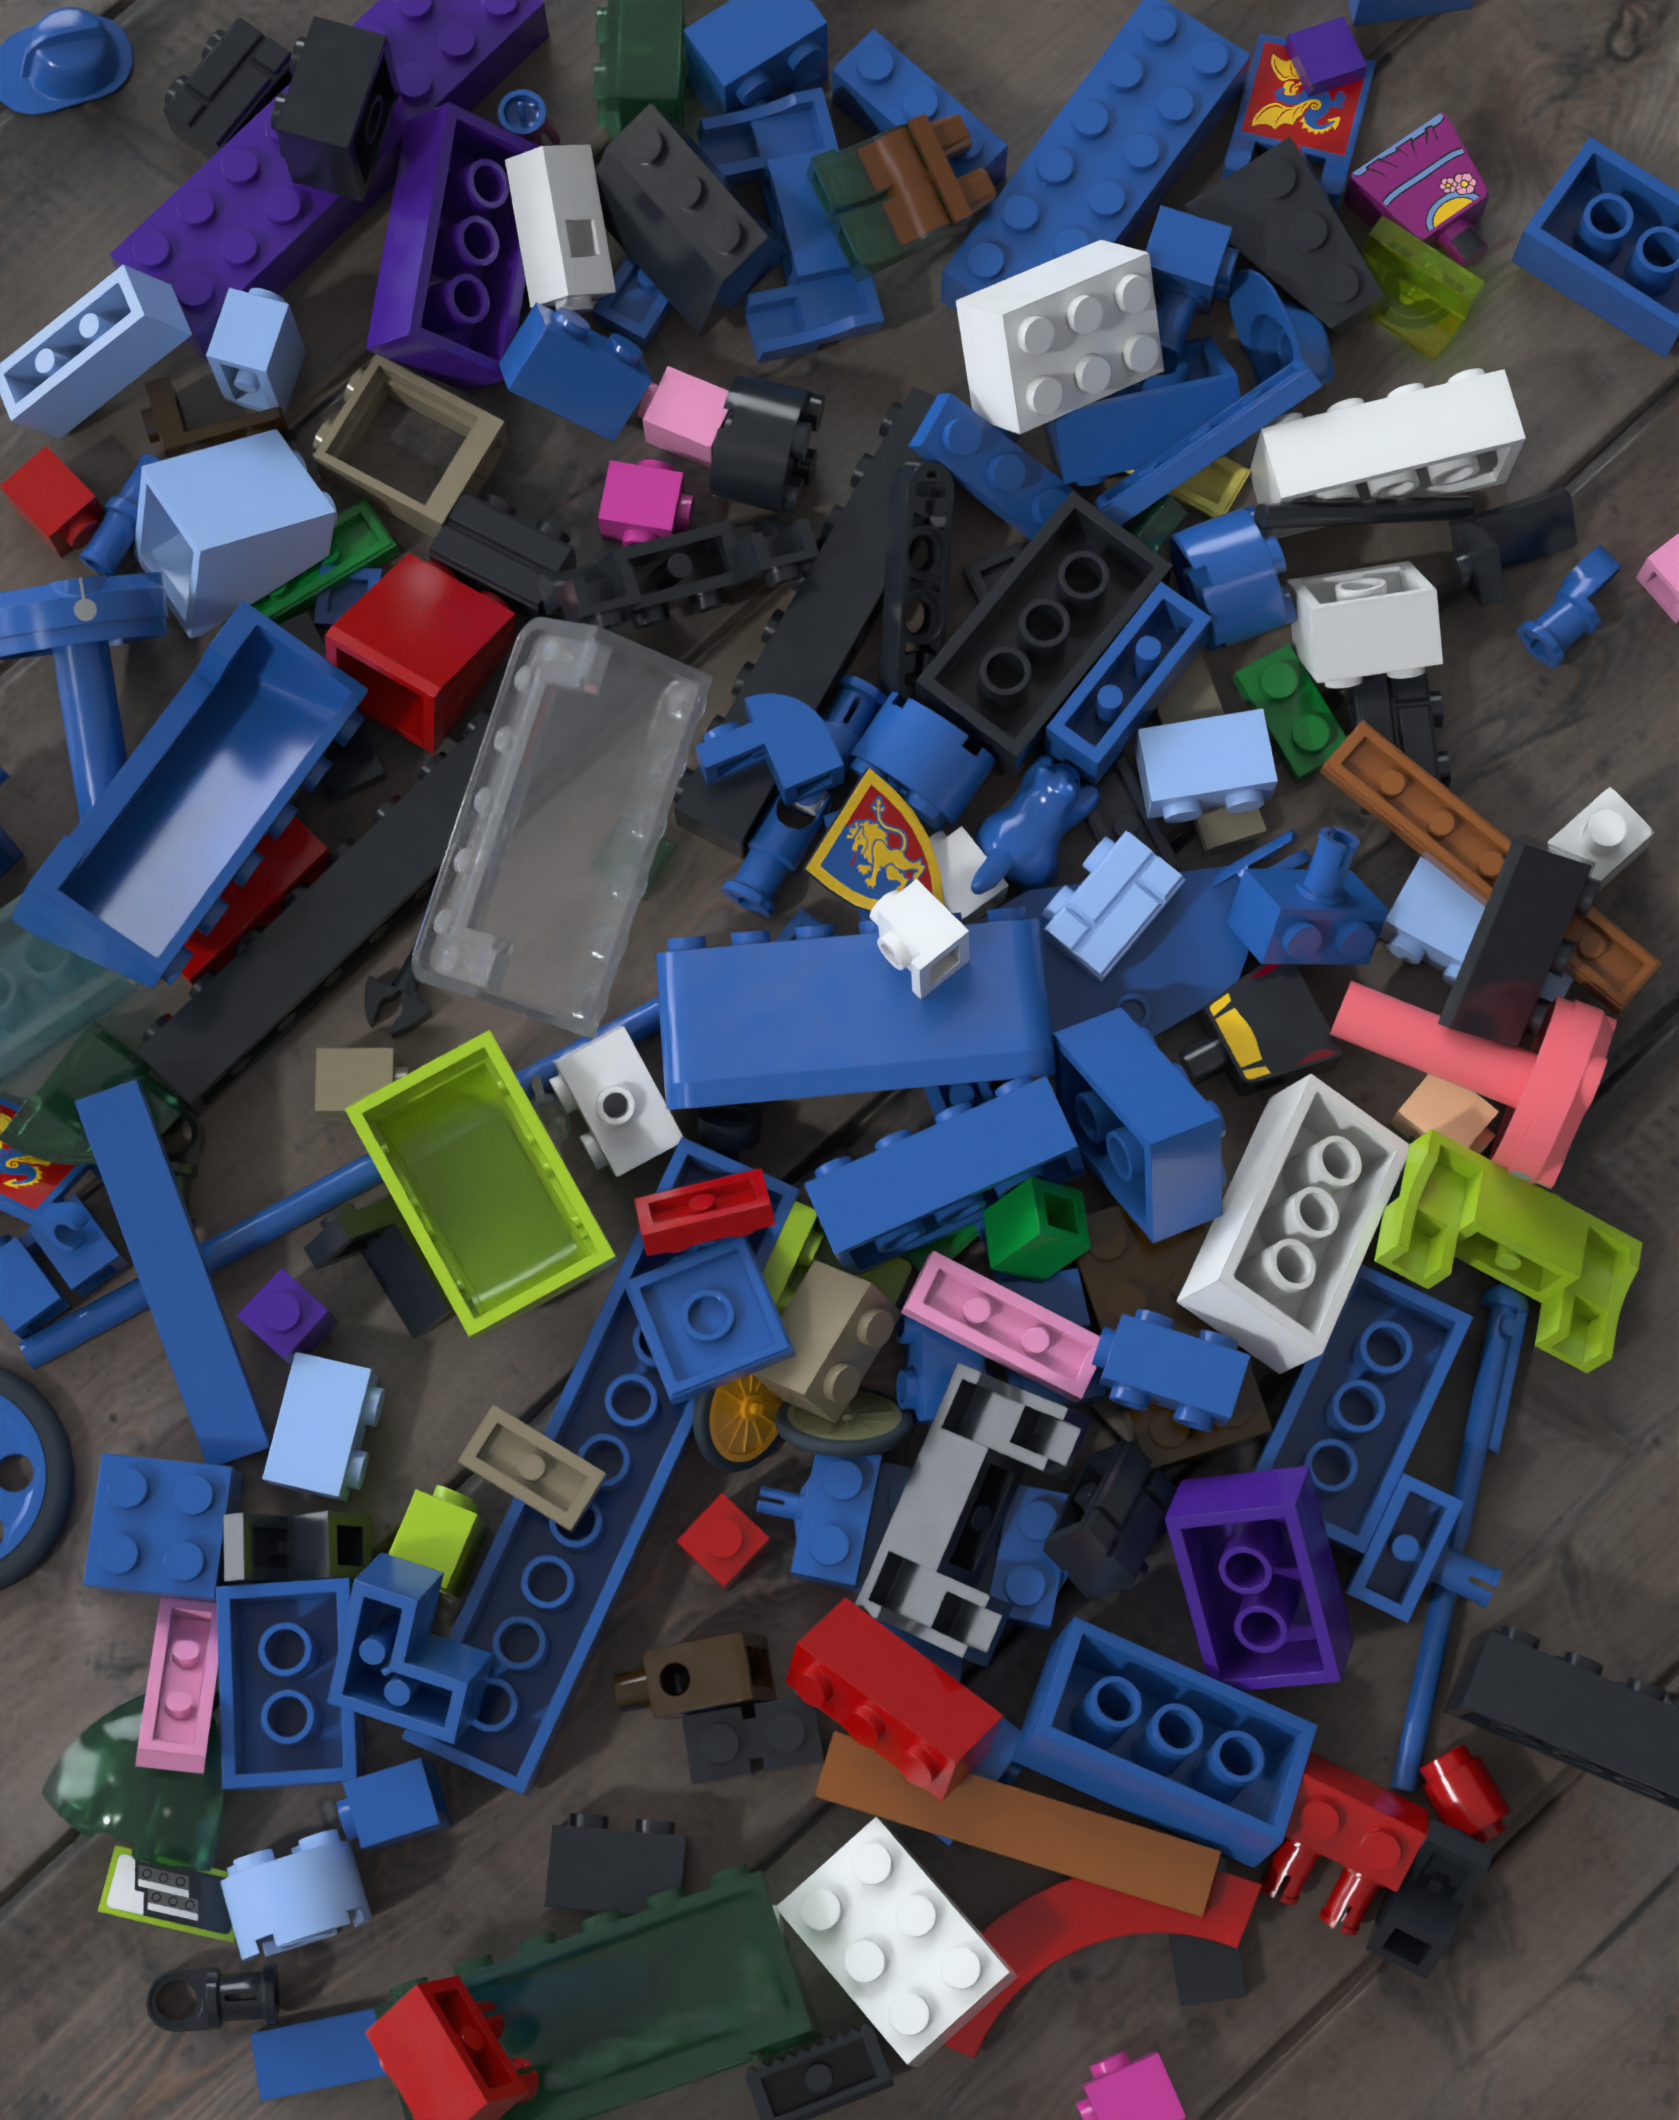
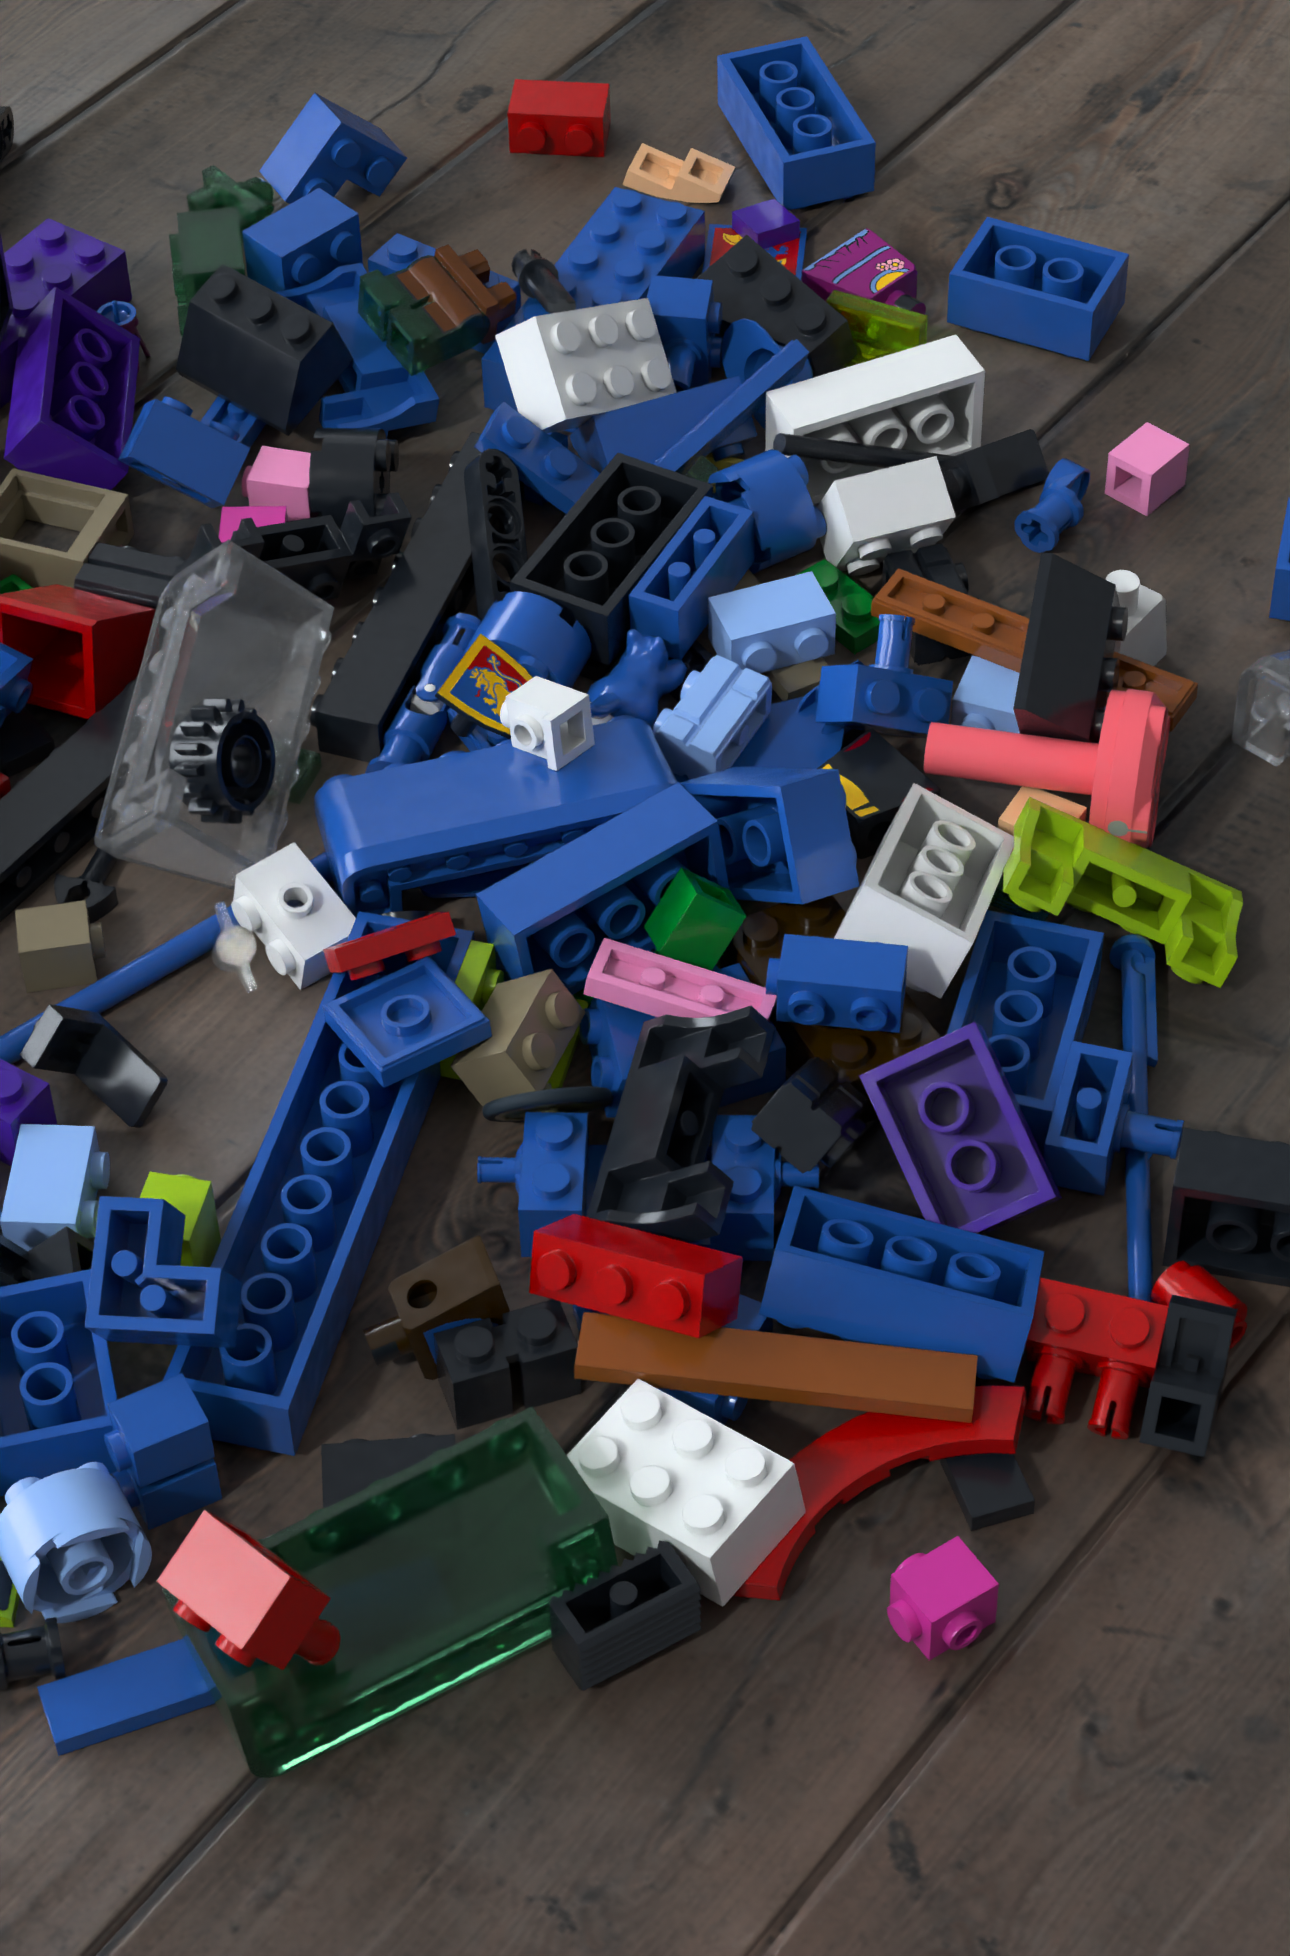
camera: 10 degrees left, 30 degrees down
lime container [344,1030,618,1342] -> none
dark tan plate [458,1404,608,1533] -> none
white brick [505,144,616,314] -> none
red brick [677,1493,772,1593] -> none
light orange wheel [693,1374,785,1472] -> none
blue brick [695,693,844,806] -> none
none -> black gear [169,698,275,824]
none -> black axle [511,249,576,314]

